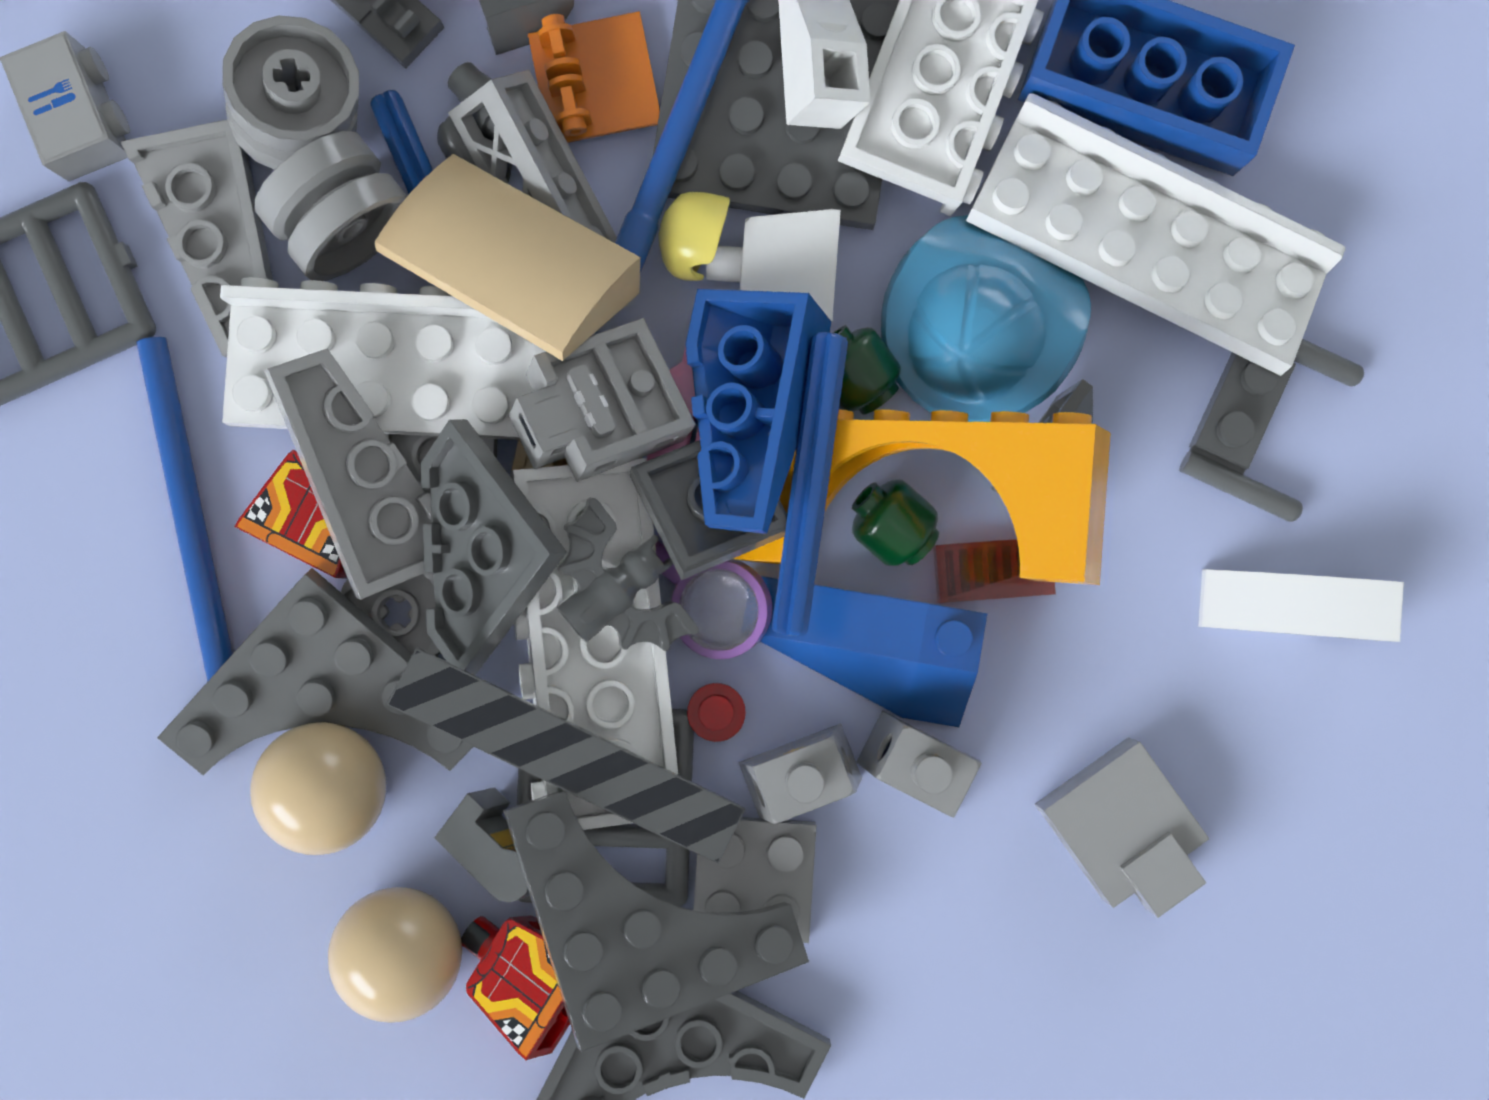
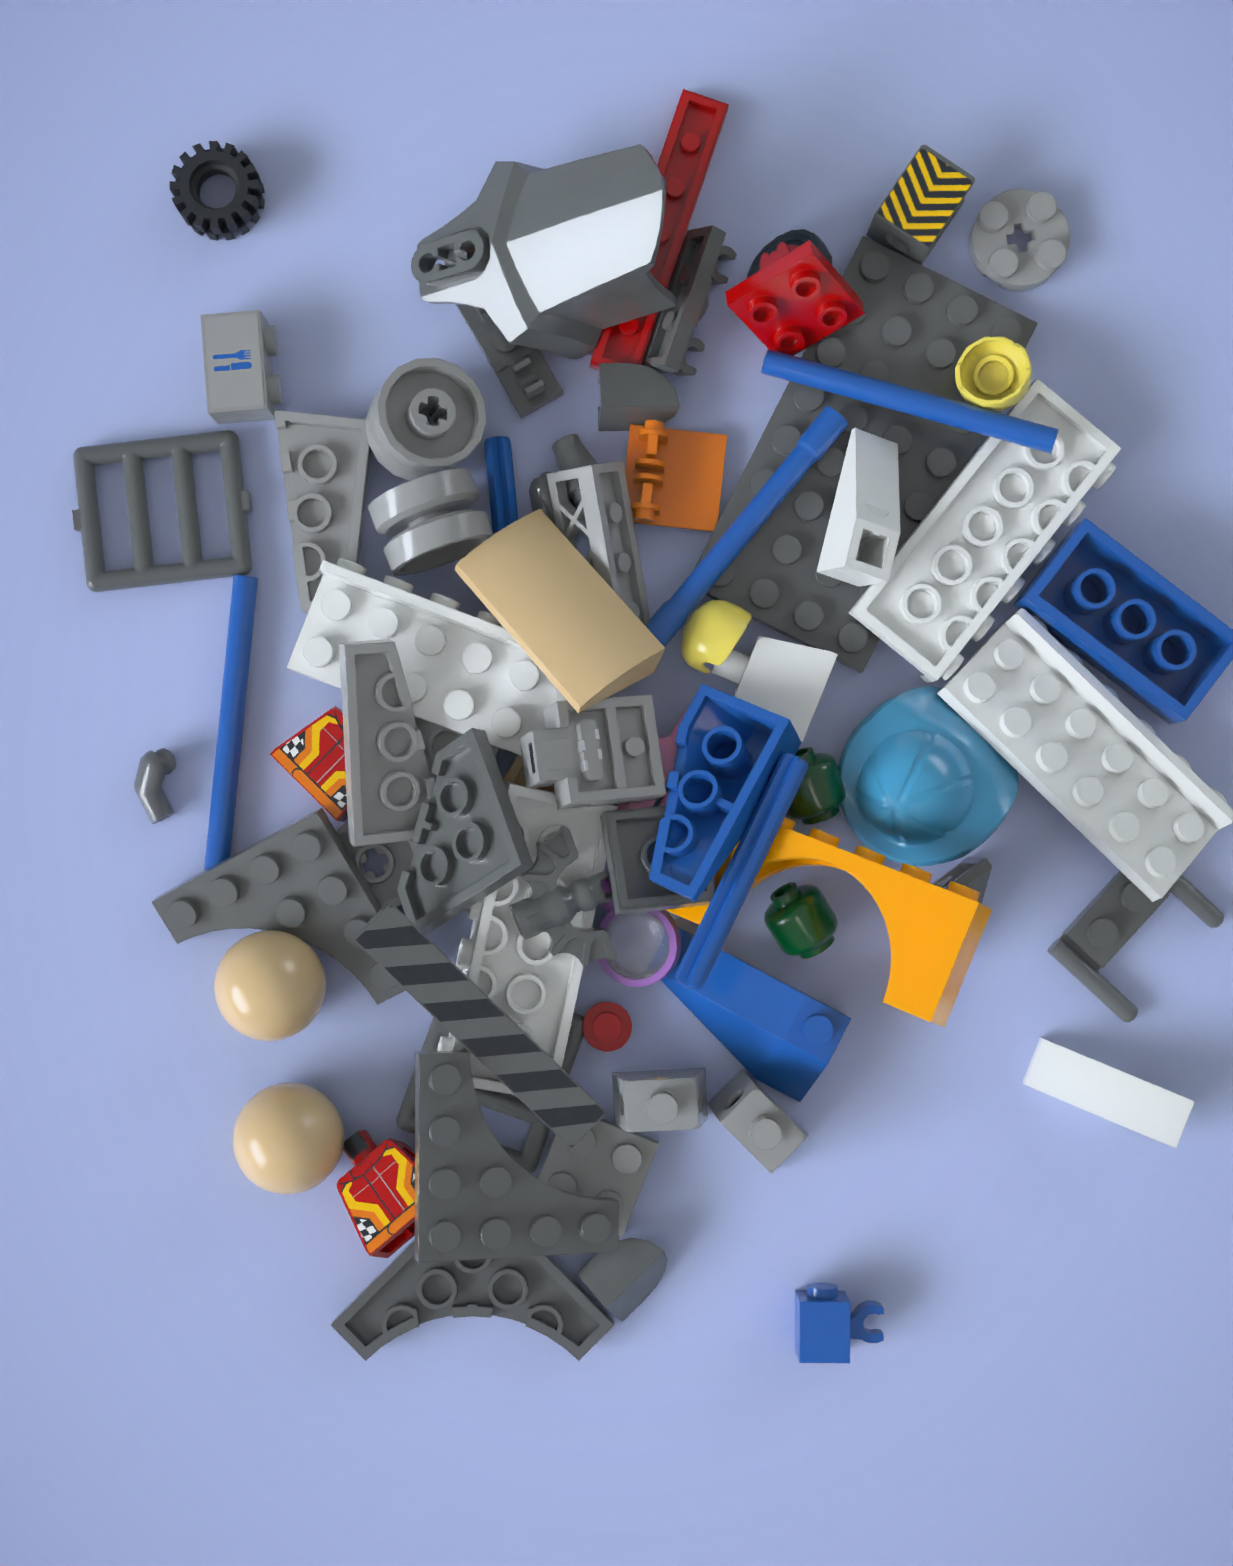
camera: 20 degrees right, 0 degrees up
dark grey leg [434,787,530,902] -> none
clear red tile [933,539,1056,603] -> none
light grey piece [1035,738,1209,918] -> none
none -> dark grey arm [134,748,176,824]
none -> dark grey brick [576,1238,668,1322]
none -> blue brick [795,1283,884,1364]

